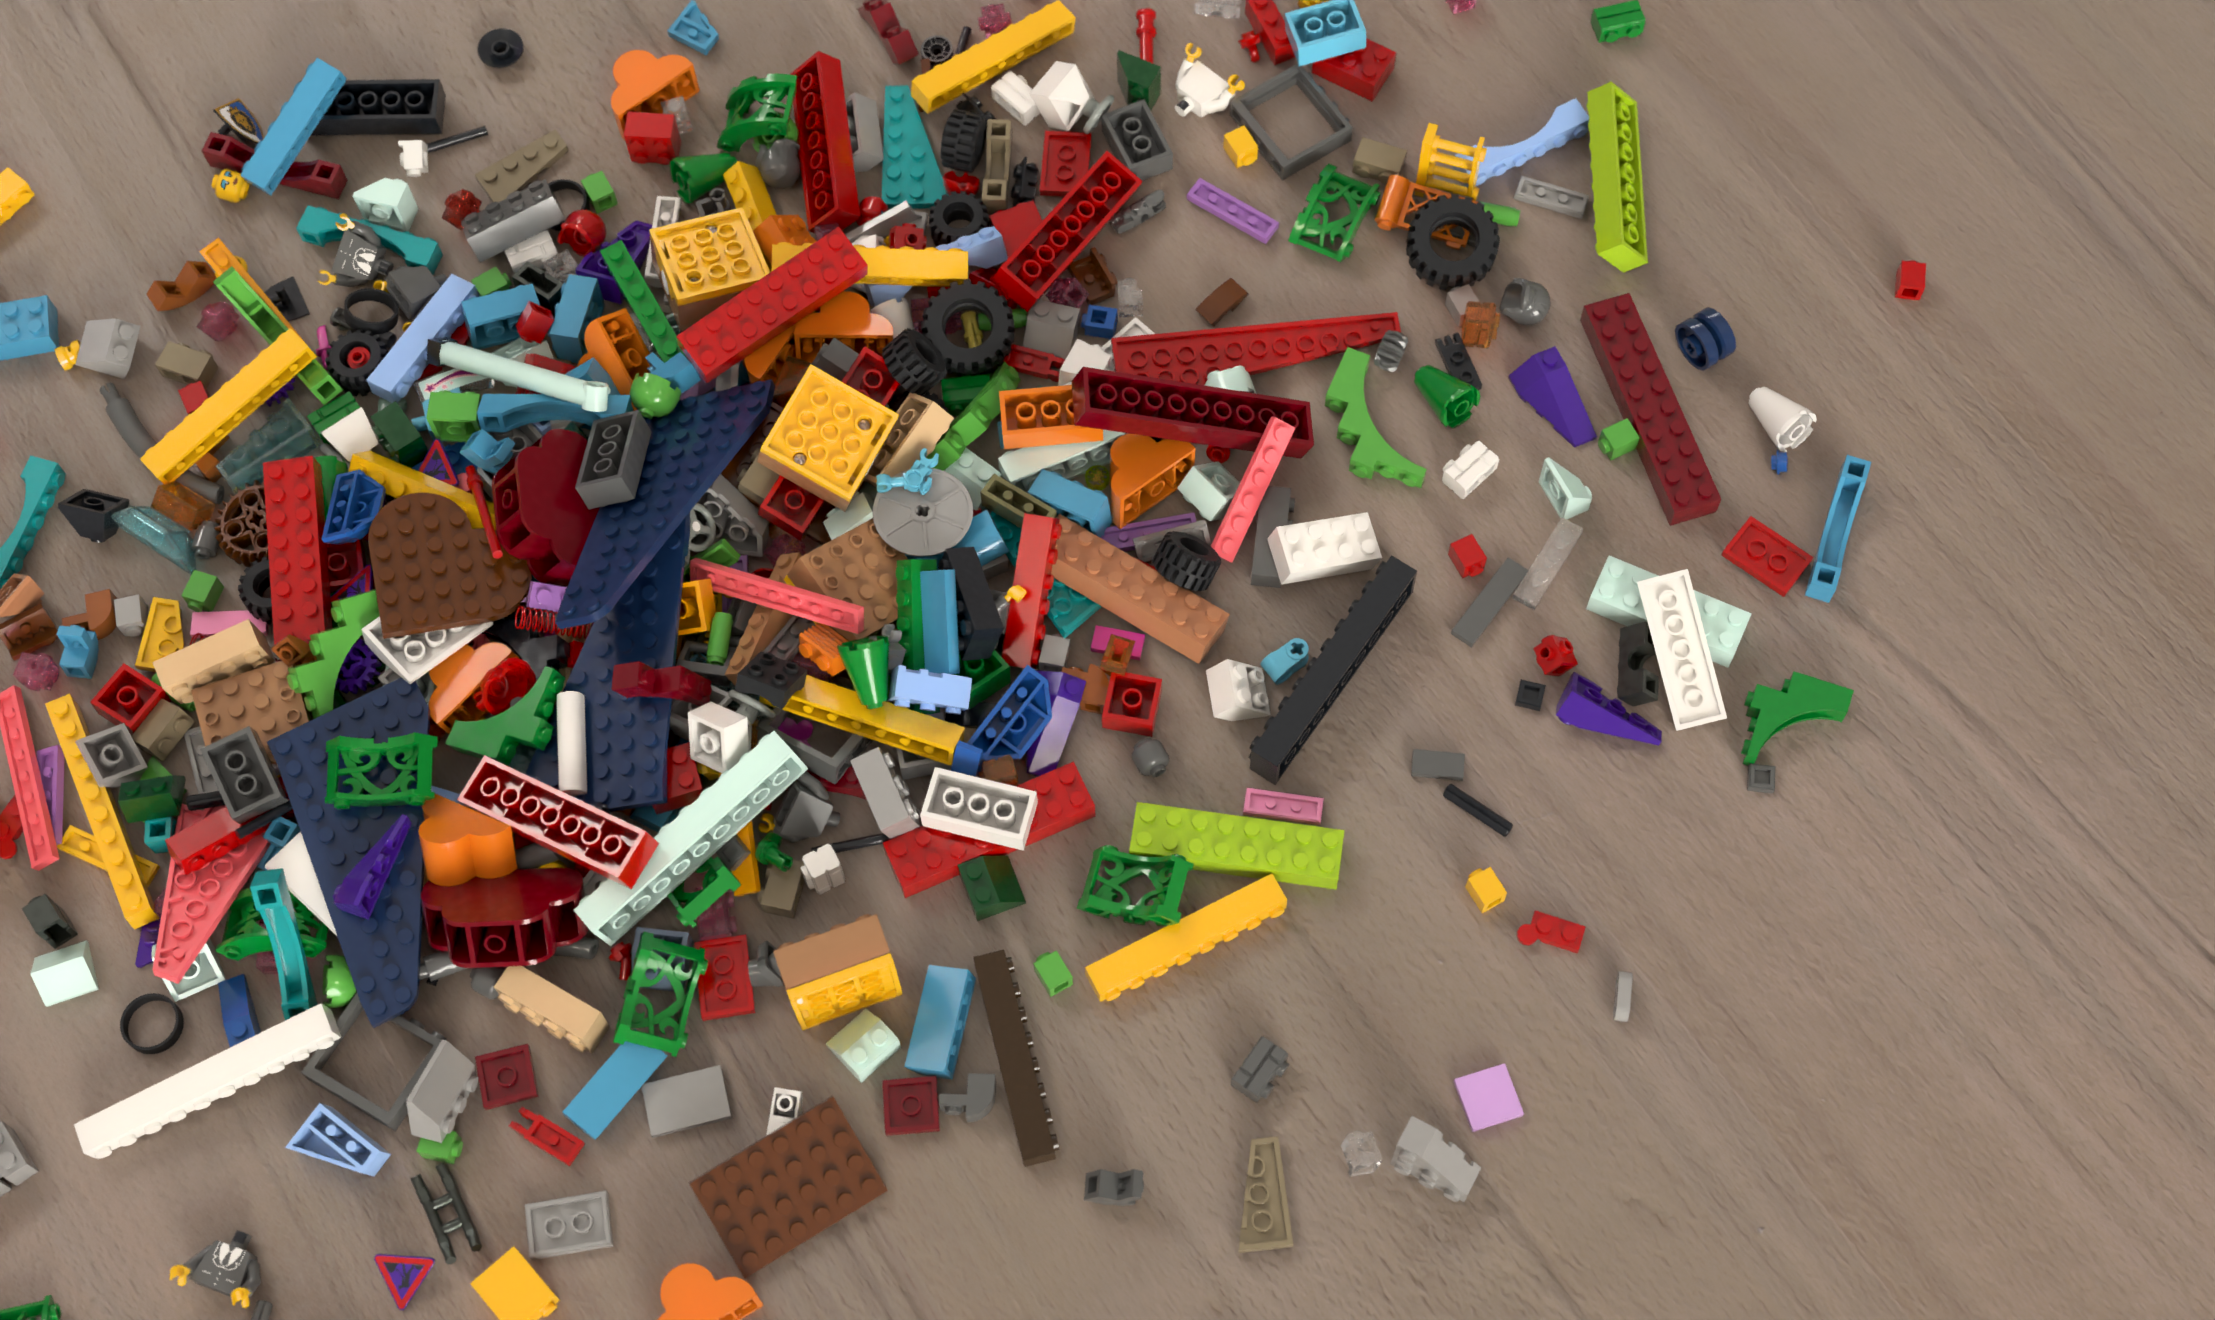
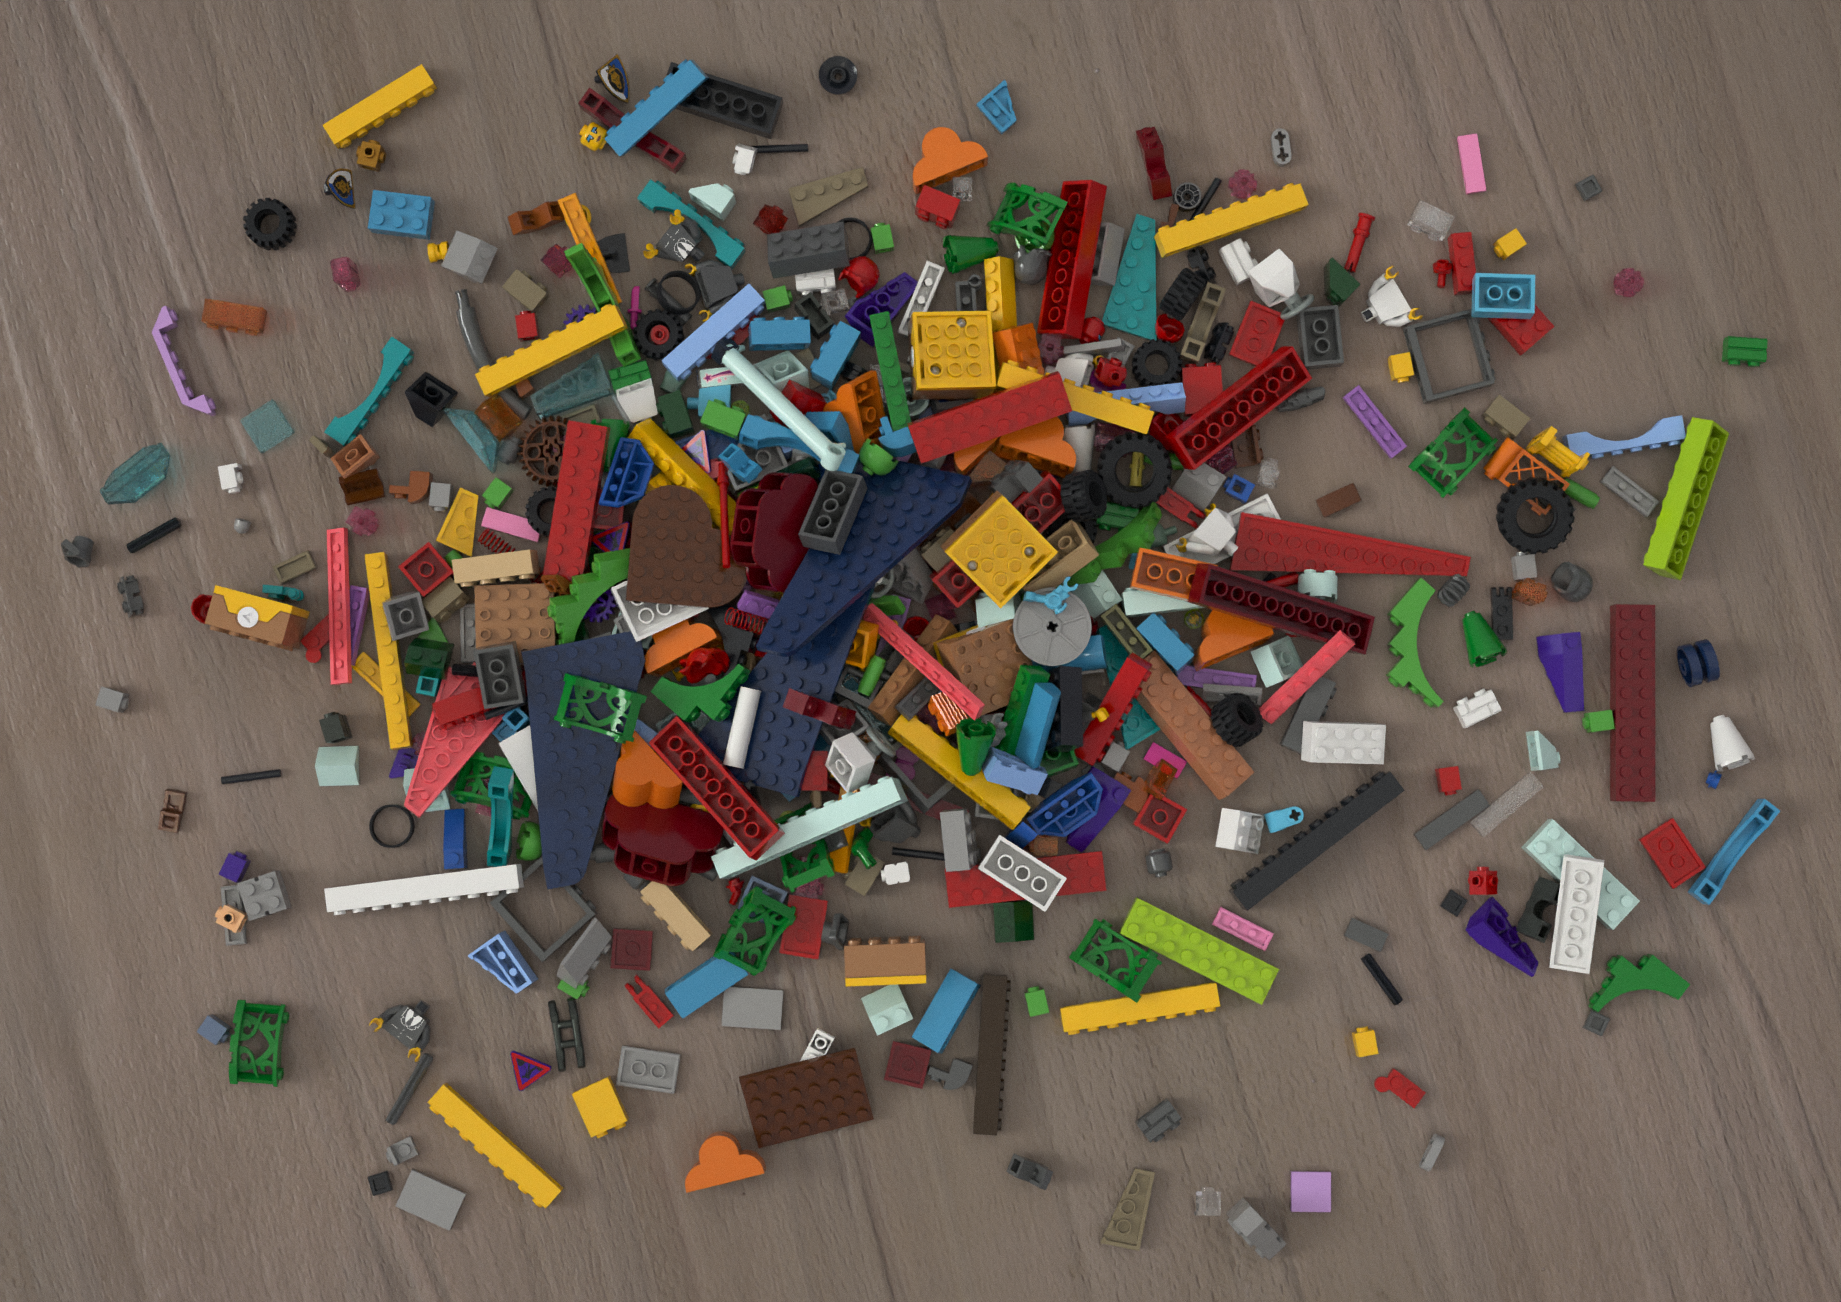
camera: 15 degrees right, 20 degrees up
dark azure brick [57,625,99,679] -> none
dark purple wedge [333,814,412,920] -> none
red brick [516,301,554,344] -> none
black brick [735,651,808,709] -> none

